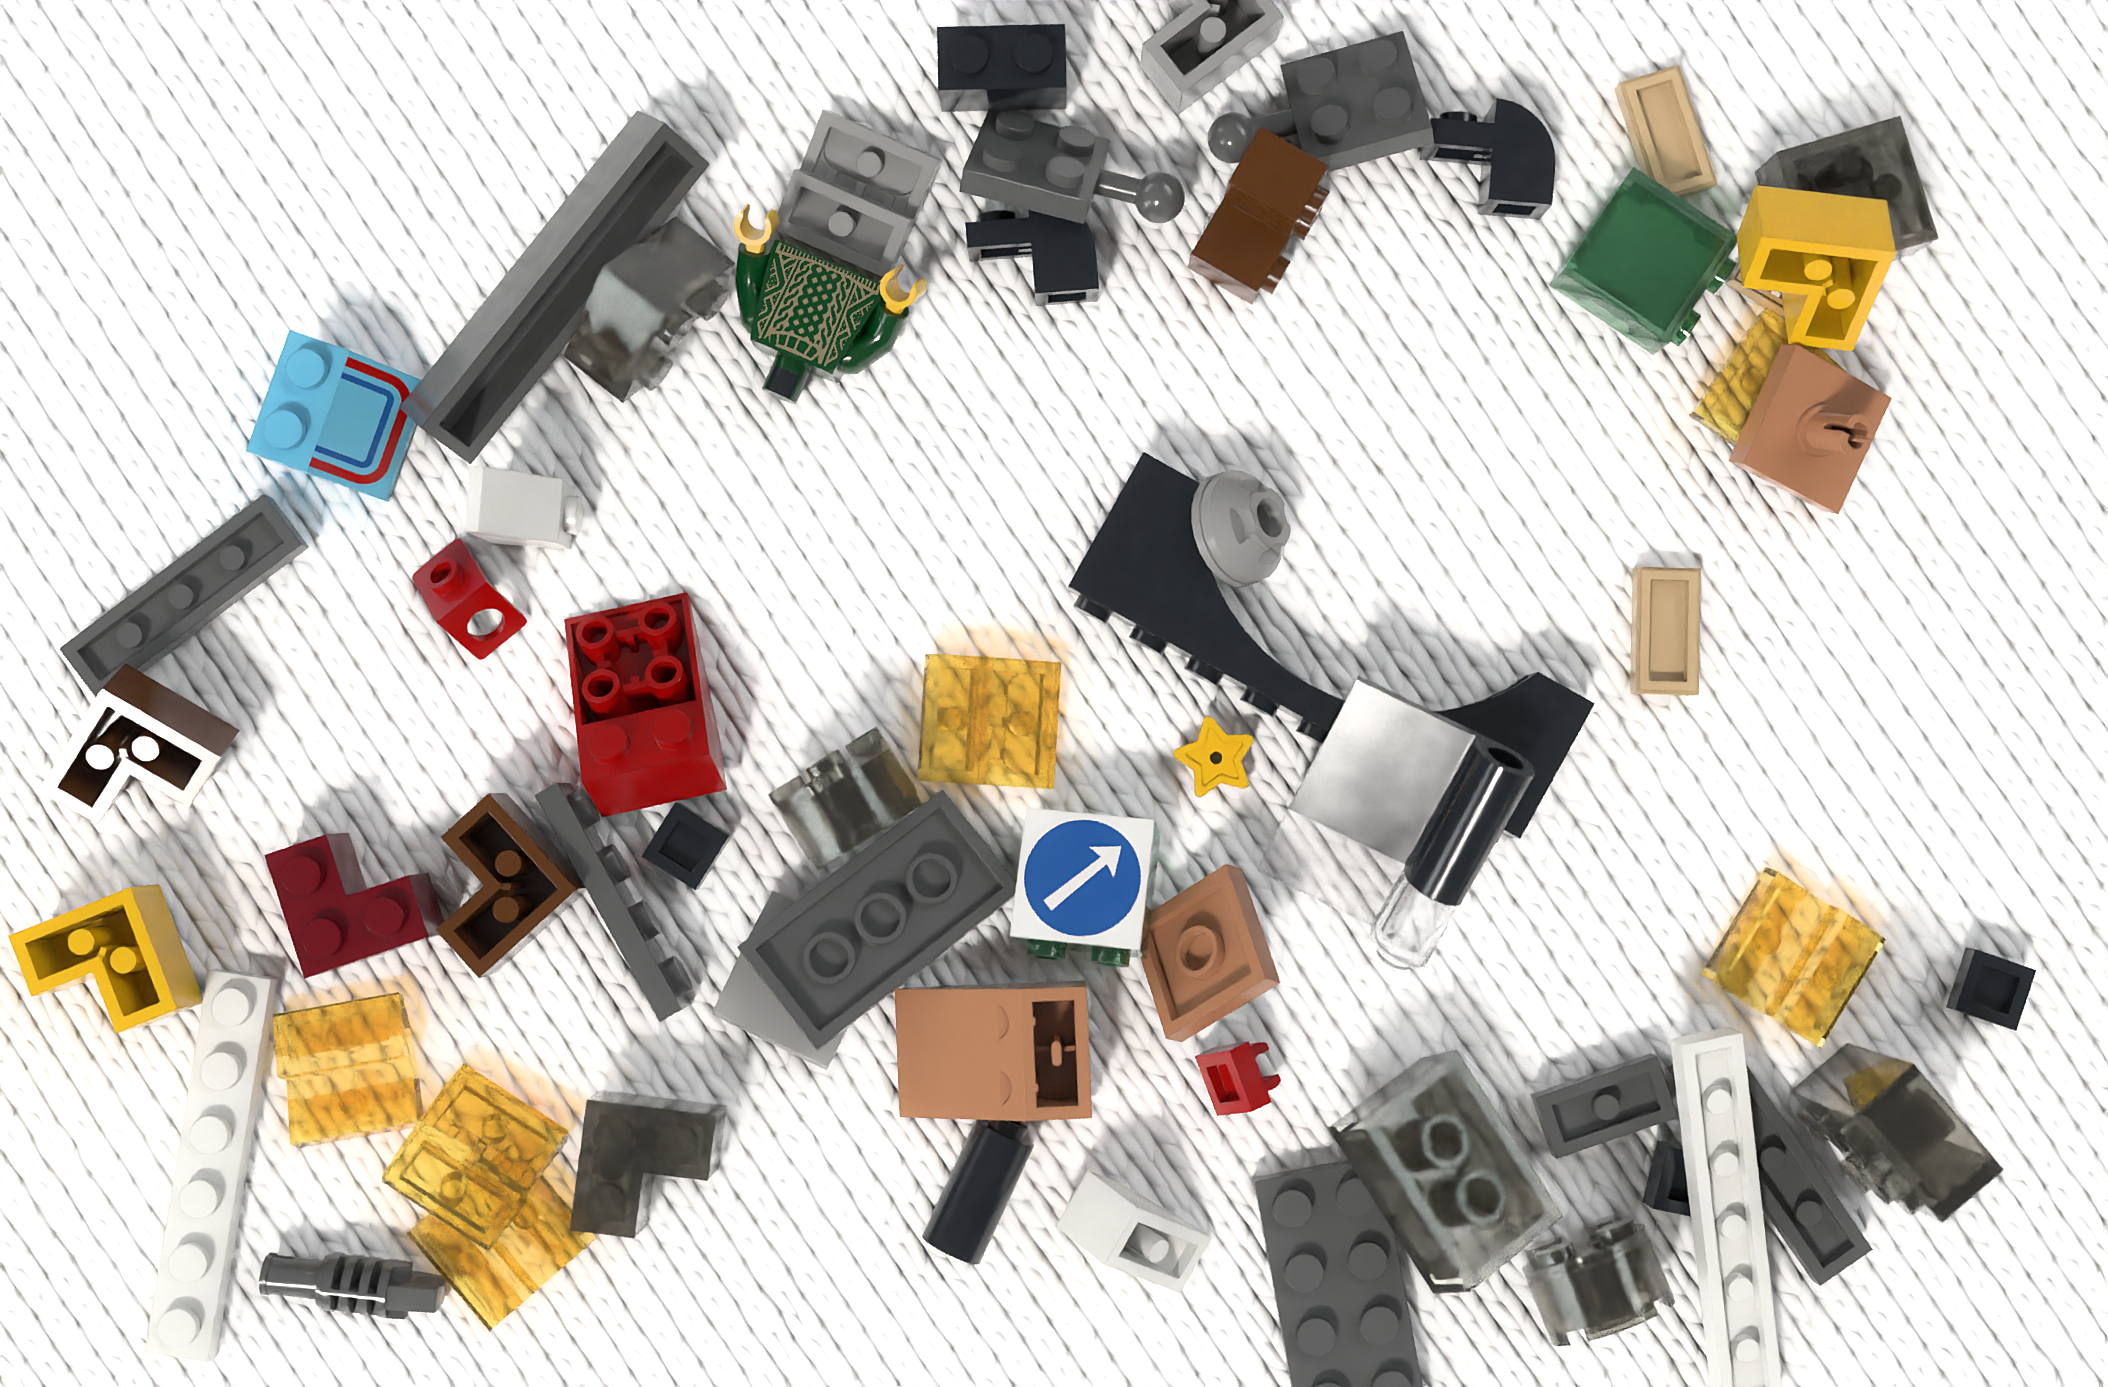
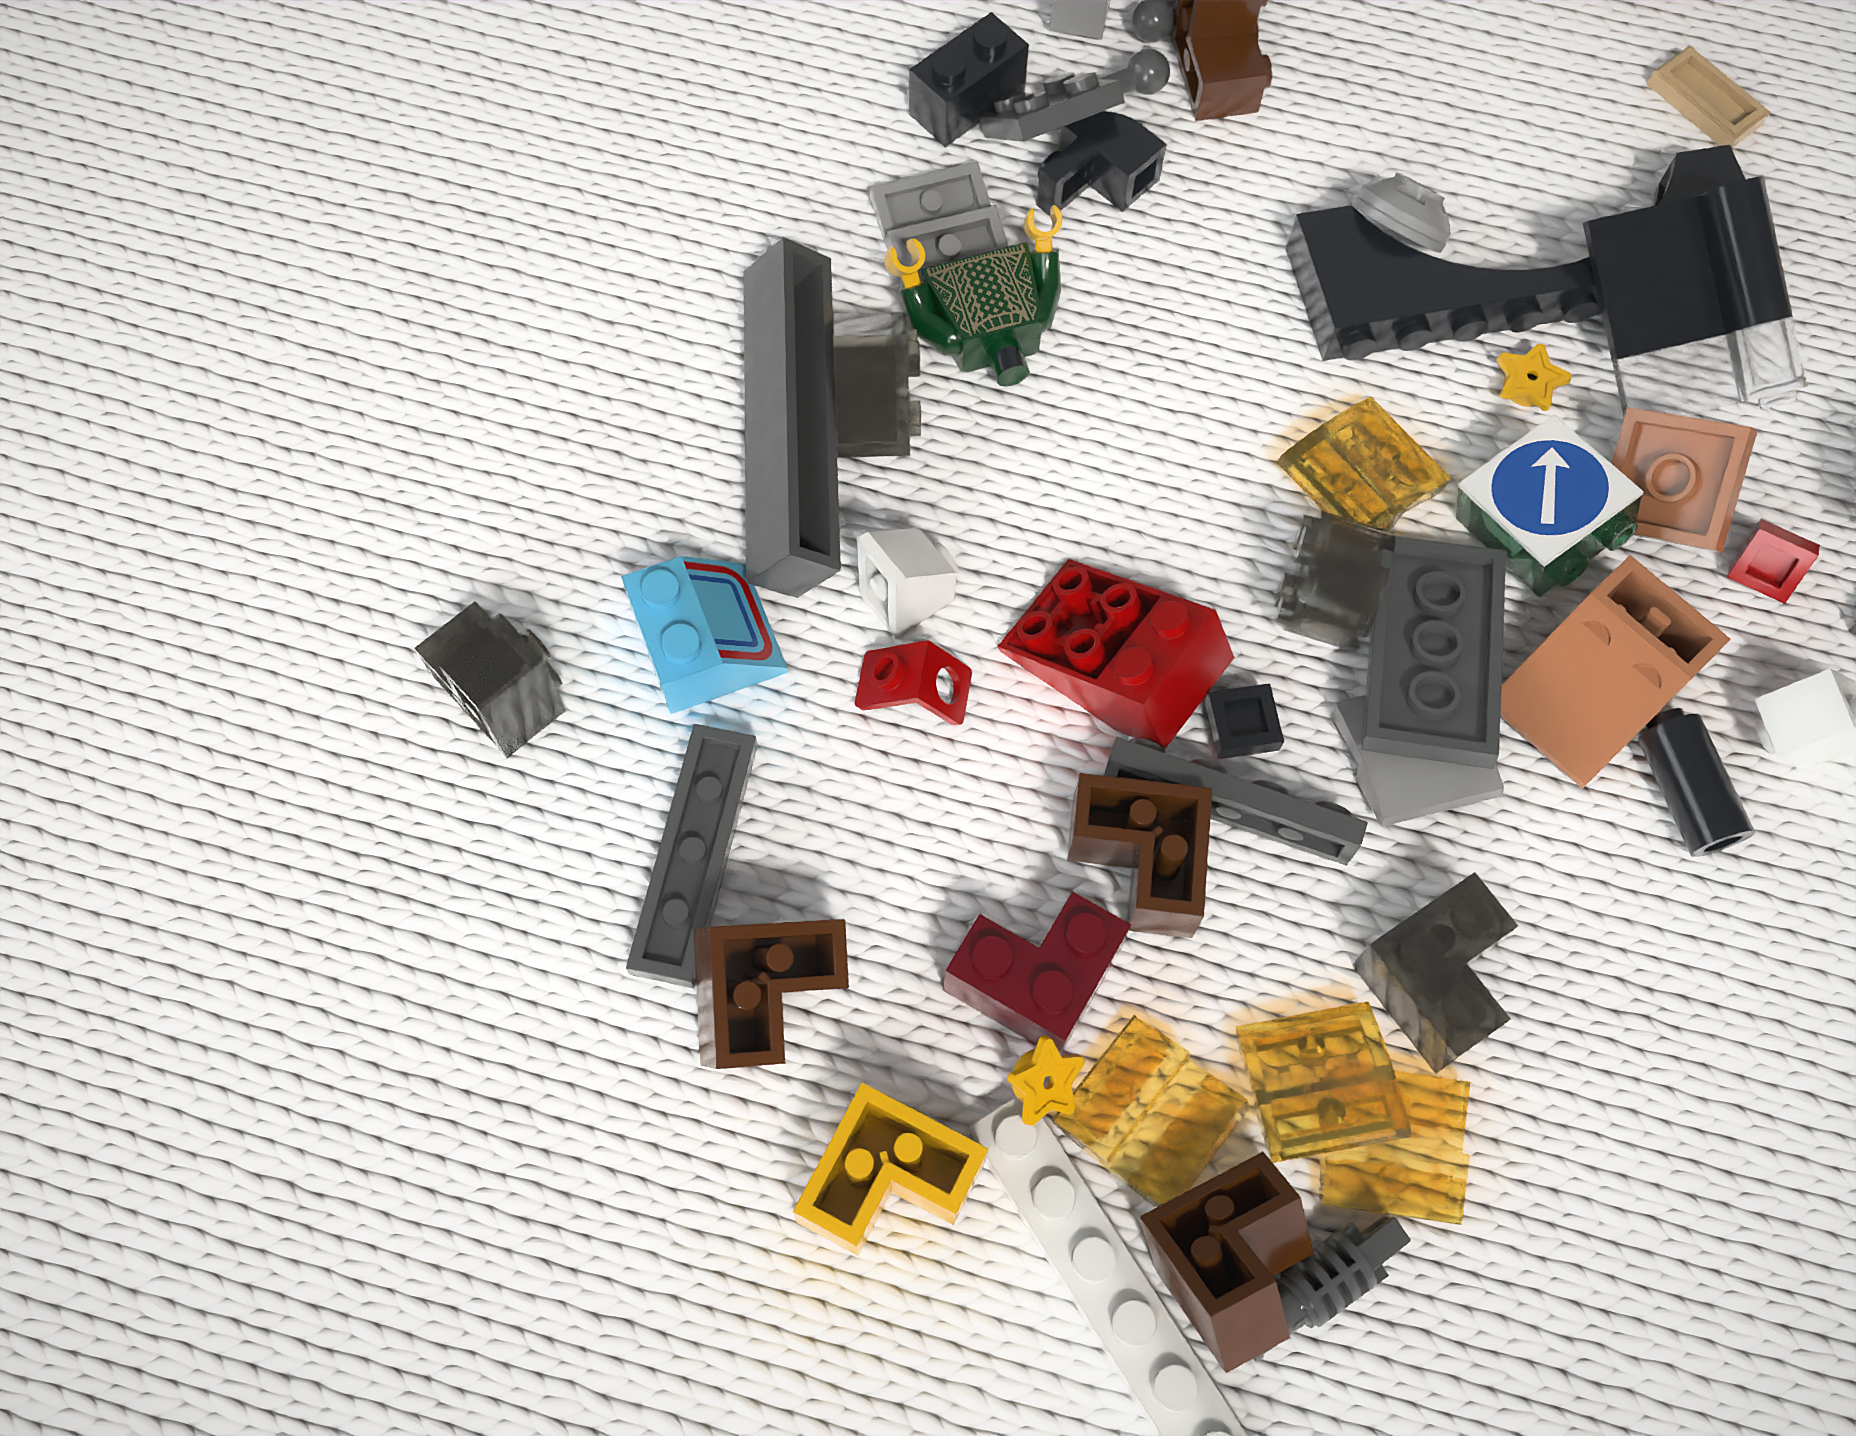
camera: 45 degrees left, 20 degrees down
none -> clear smoke brick [414,601,566,758]
none -> yellow plate [1007,1035,1085,1126]
none -> reddish brown brick [1139,1152,1314,1373]

